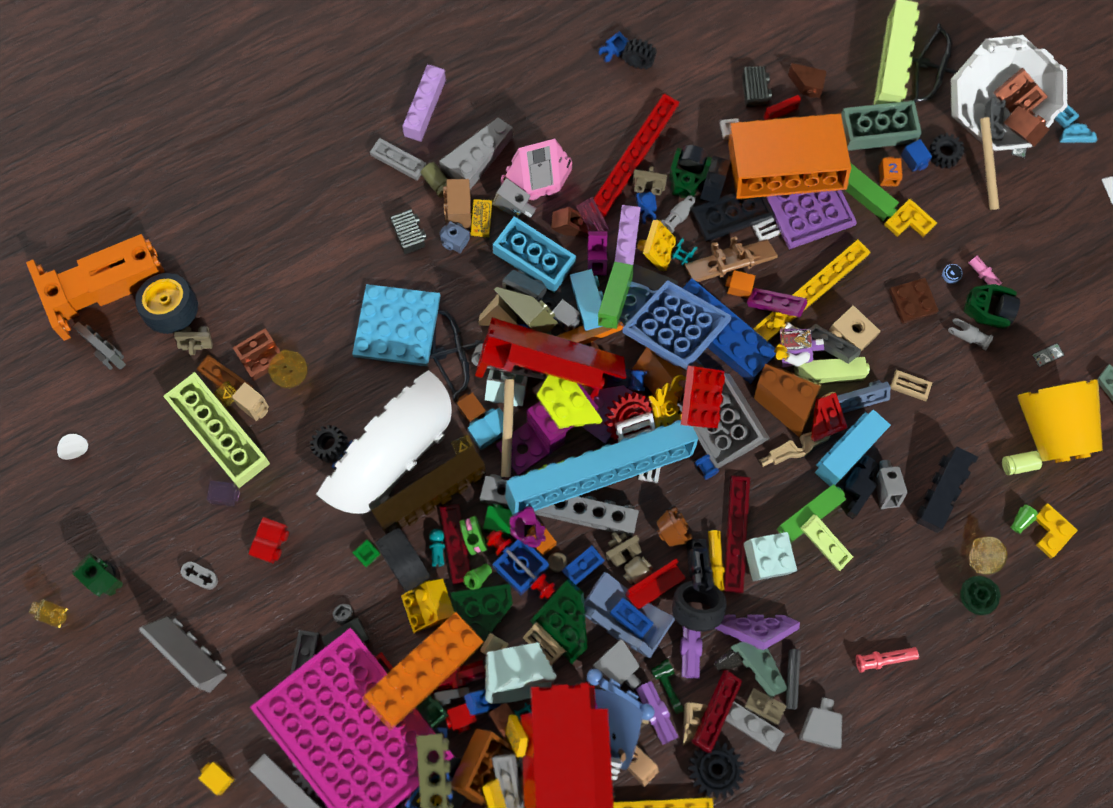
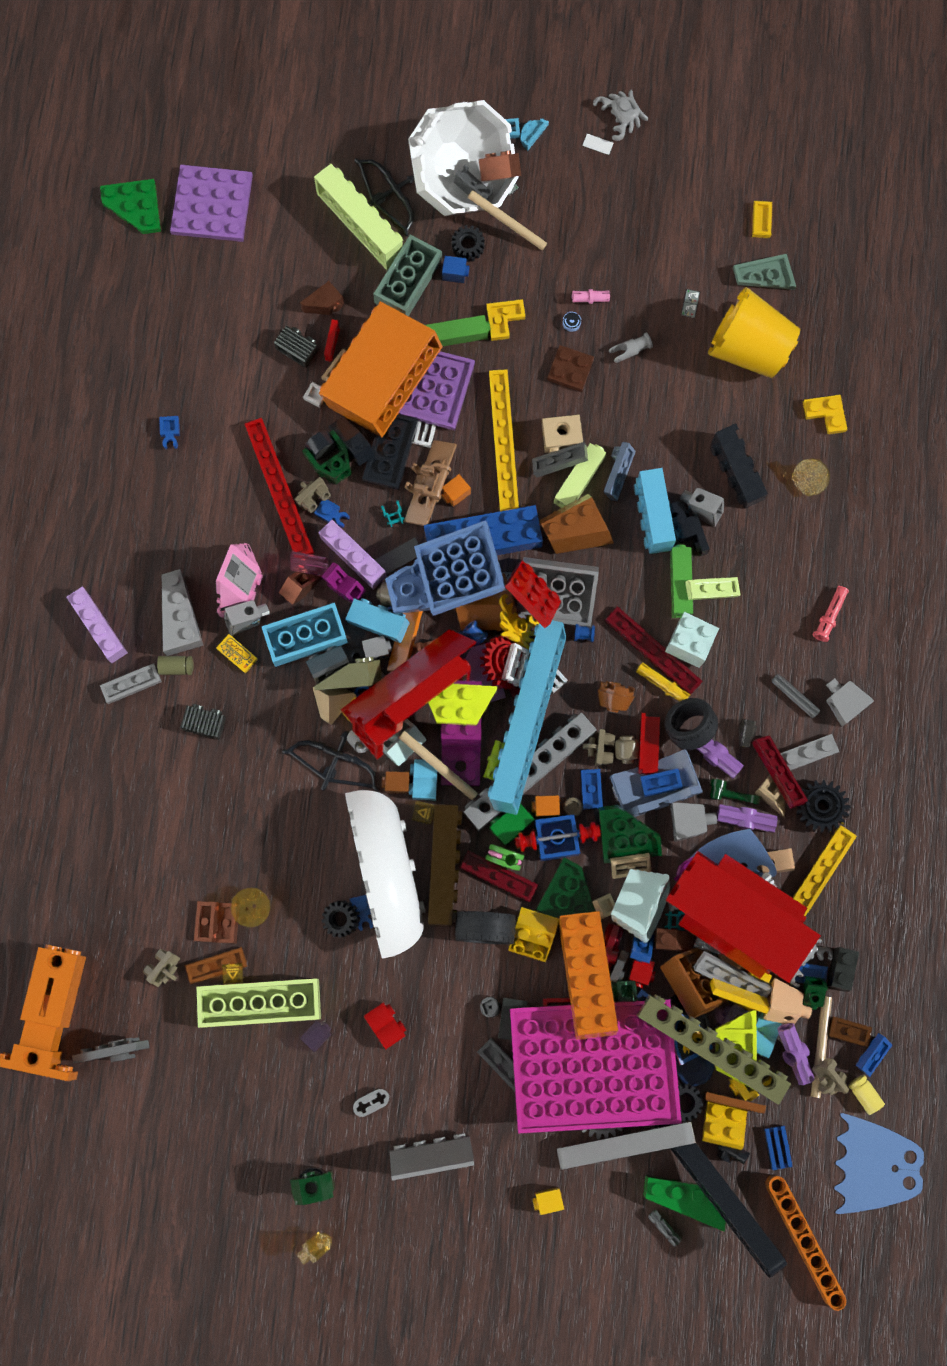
camera: 50 degrees left, 5 degrees up
white sticker [57,434,88,460] -> none
black wheel [135,273,198,334] -> none
tan brick [232,382,269,421] -> none
medium azure plate [352,284,441,366] -> none
green tile [352,540,381,568] -> none
teal pin [429,528,445,567] -> none
sand blue brick [440,221,470,254] -> none
medium nougat brick [443,179,471,228] -> none
bright green cone [464,564,492,590] -> none
yellow tile [506,715,528,757] -> none
magenta helmet [510,506,546,548] -> none
medium blue plate [587,669,655,720] -> none
bright green brick [598,262,633,329] -> none
black tyre [622,39,657,69] -> none
yellow plate [638,220,676,271] -> none
light grey piece [661,196,695,233] -> none
black plate [686,539,714,591] -> none
medium lavender plate [715,615,800,650] -> none
sand green wing [731,642,787,697] -> none
dark tan hips [745,689,787,725] -> none
magenta plate [747,288,807,317] -> none
tan piece [759,432,833,467] -> none
torso [773,312,824,367] -> none
red wing [811,392,848,442] -> none
orange brick [879,157,902,186] -> none
tan tile [890,370,932,401] -> none
clear green cone [960,576,1001,615] -> none
dark green piece [963,284,1020,329] -> none
copper slope [993,67,1048,114] -> none
yellowish green piece [1002,451,1042,476] -> none
bright green cone [1010,504,1038,534] -> none

